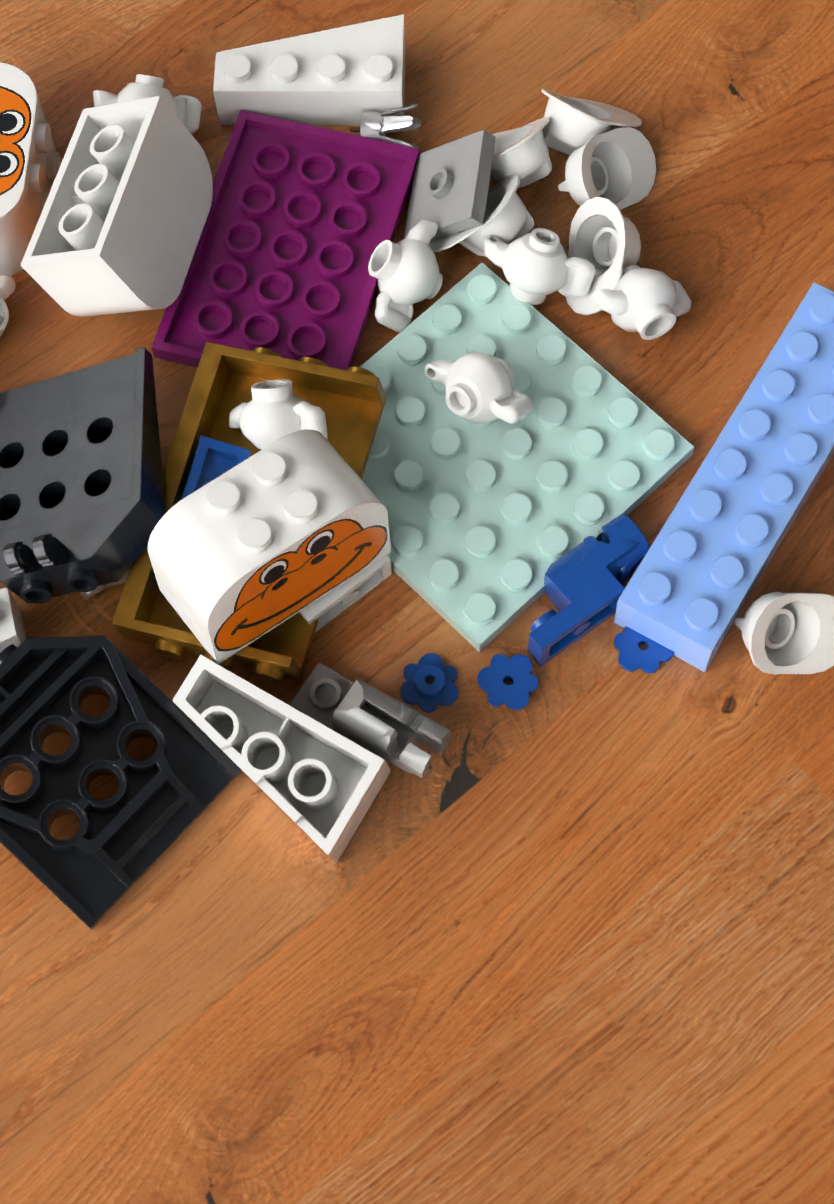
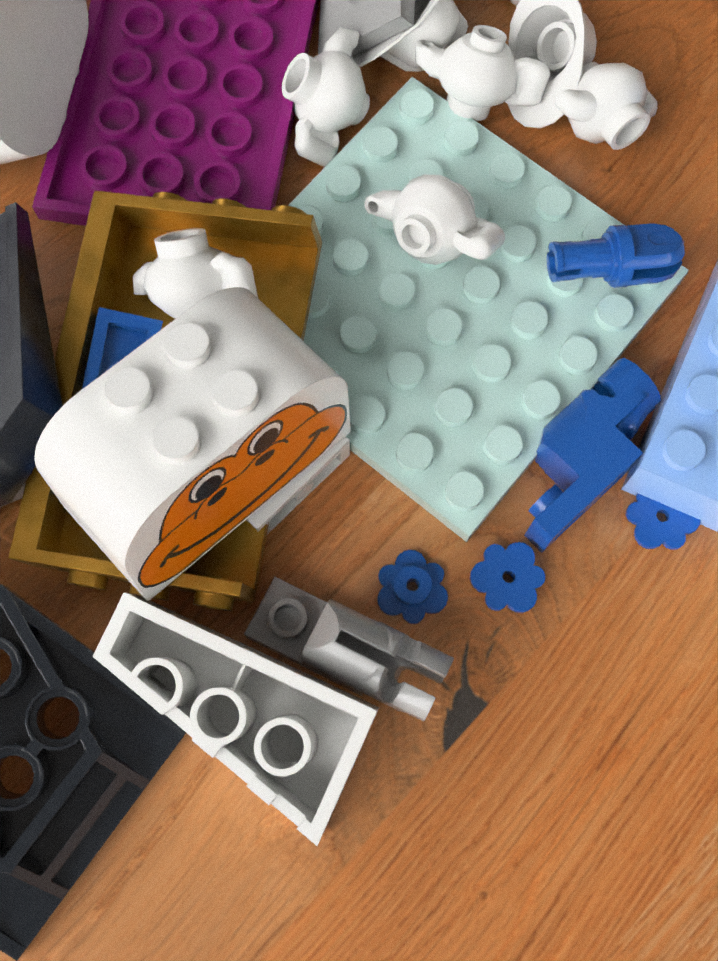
camera: 10 degrees left, 5 degrees up
none -> blue arm [546,223,685,288]

